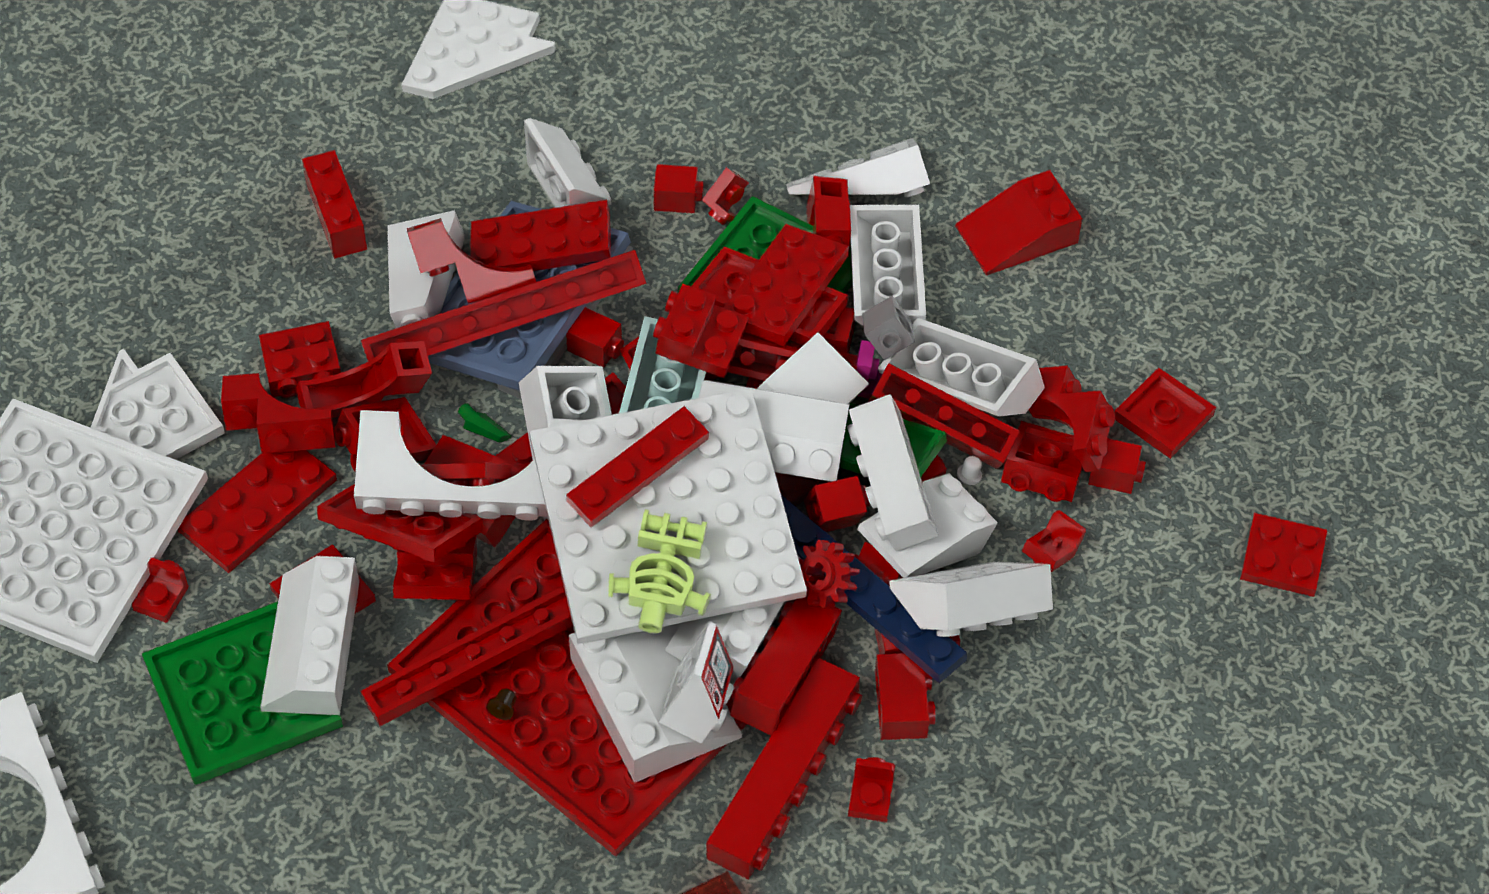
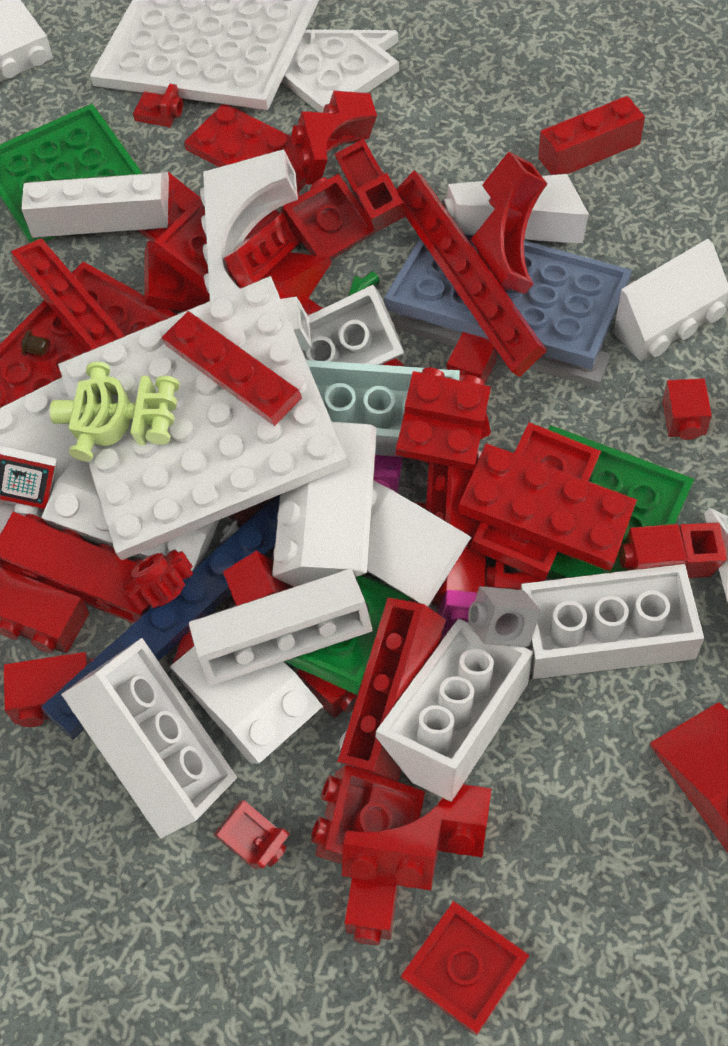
camera: 90 degrees right, 5 degrees up
red plate [259,321,341,398] -> none
red plate [470,200,611,271] -> none
red bracket [702,167,749,225] -> none

